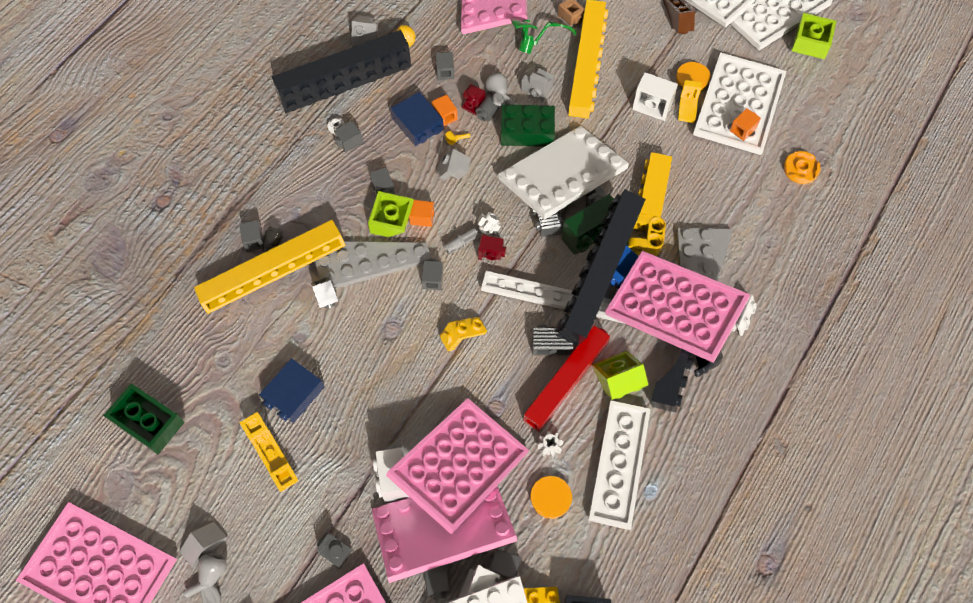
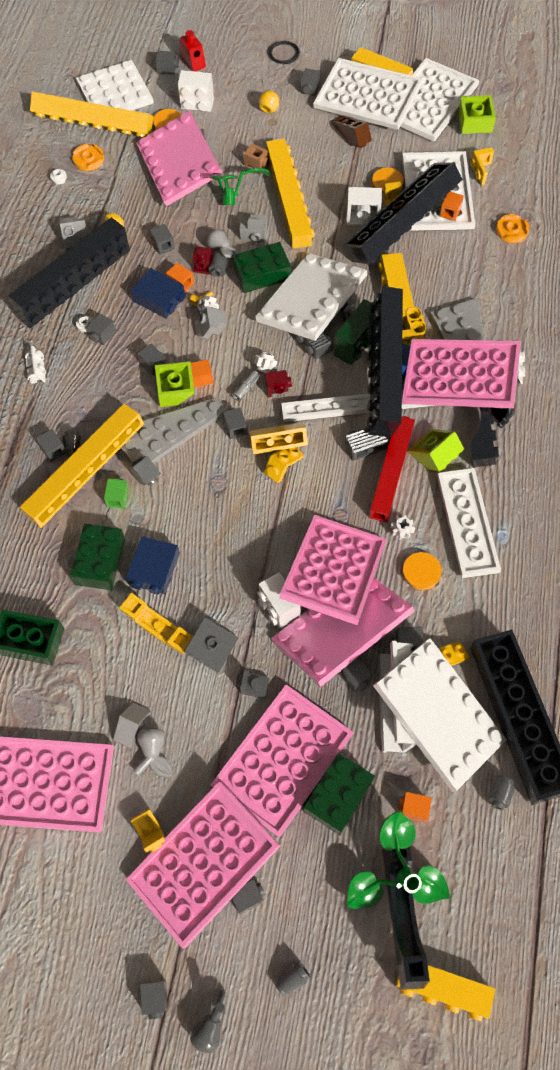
camera: 20 degrees left, 0 degrees up
none -> white hinge [25,345,46,383]
none -> dark green brick [70,523,125,591]
none -> bright green brick [104,478,129,509]
none -> dark grey plate [184,617,238,673]
none -> white gear [198,295,219,313]
none -> yellow brick [249,422,308,454]
none -> black brick [343,162,463,265]
none -> yellow bracket [470,147,494,185]

